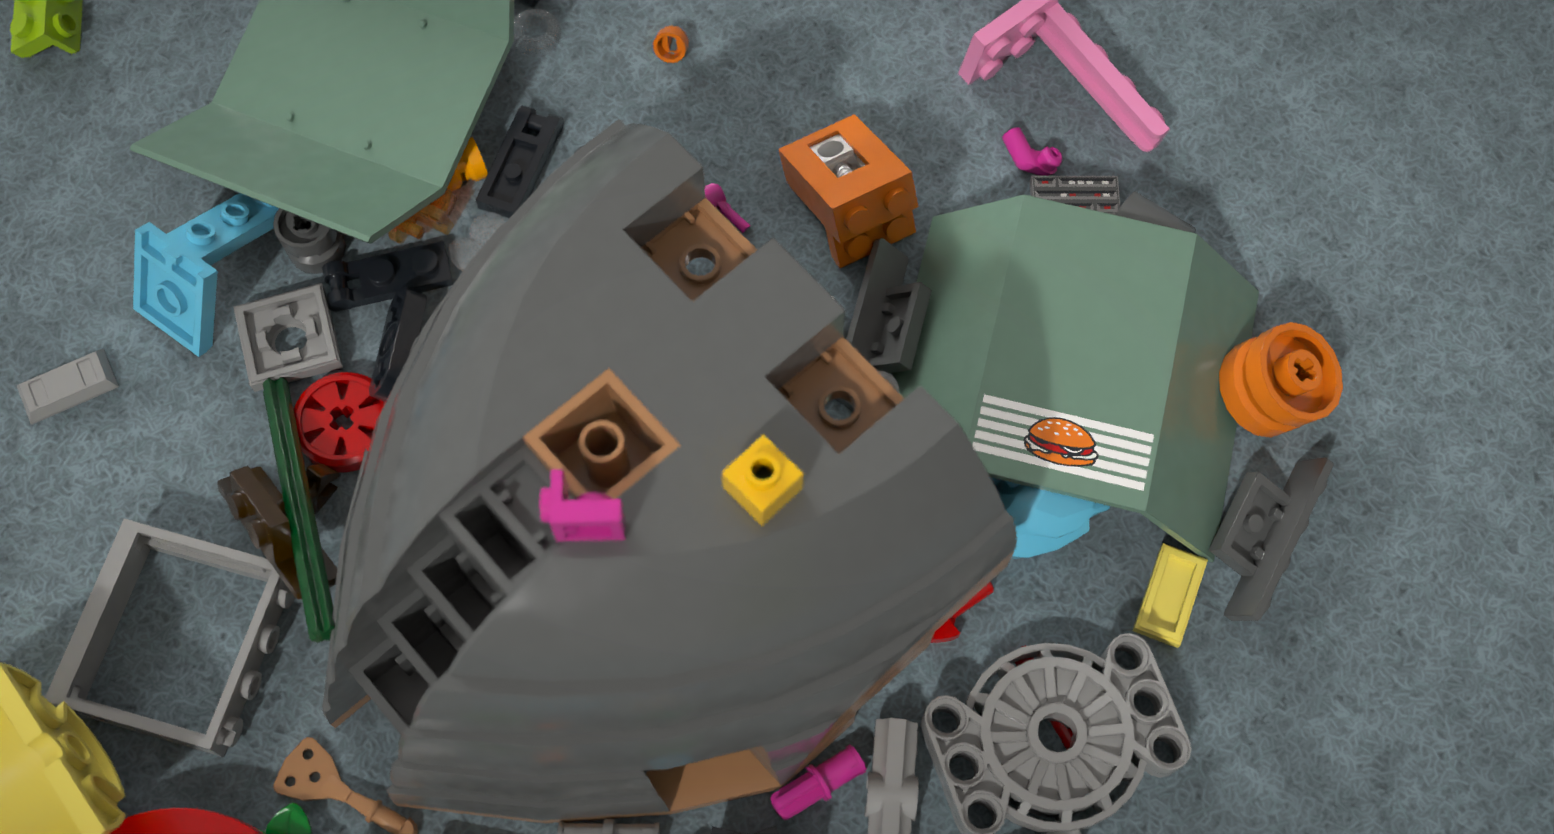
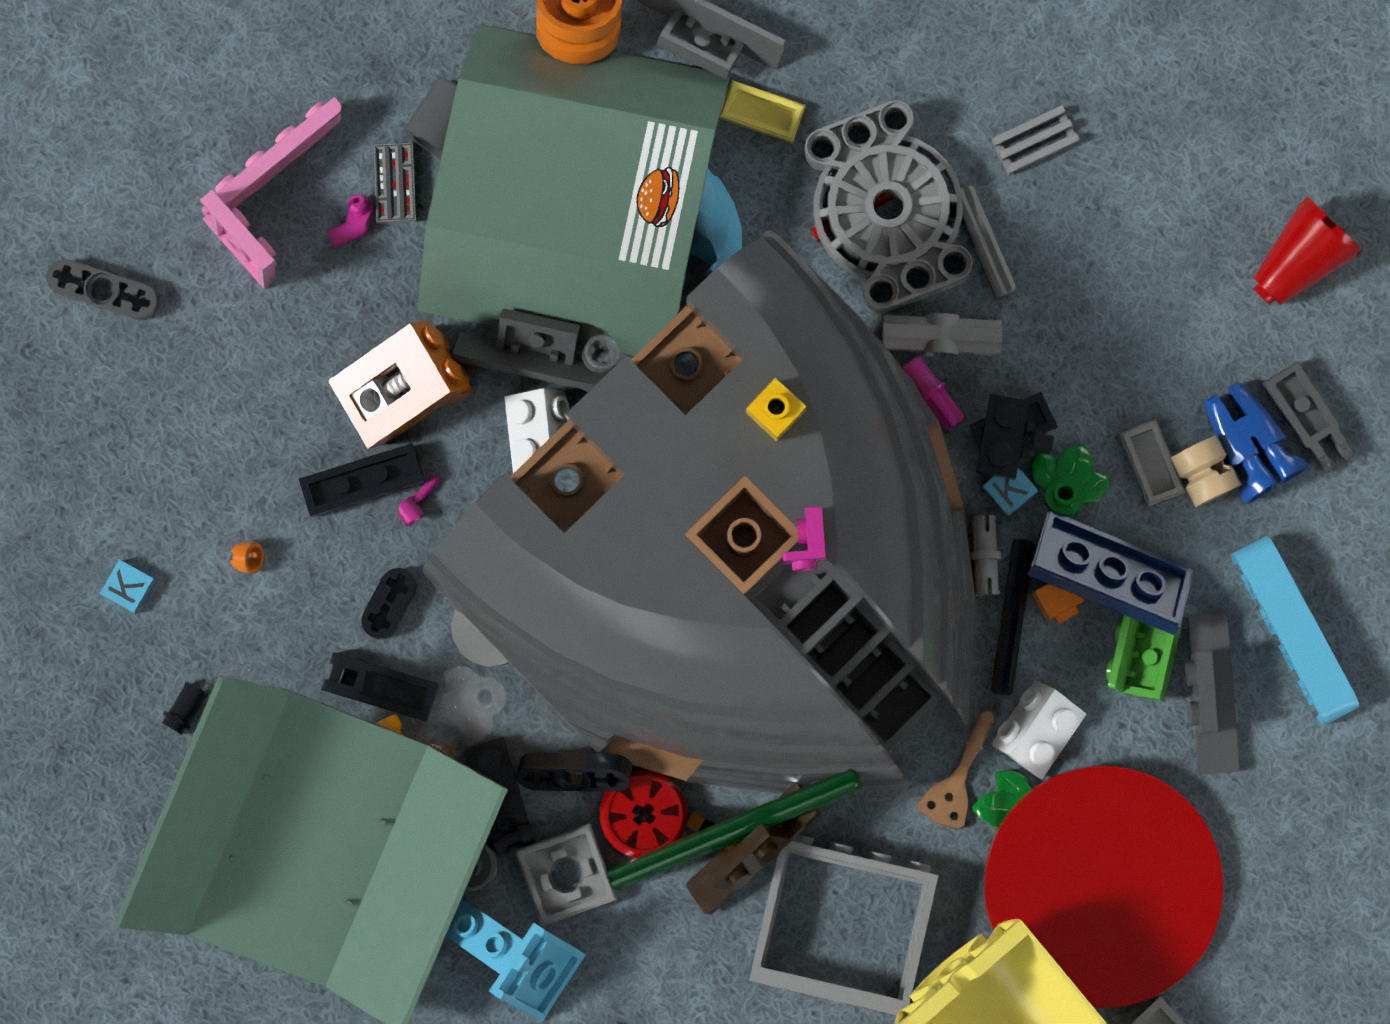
camera: 90 degrees left, 15 degrees up
none -> black plate [299,443,425,518]

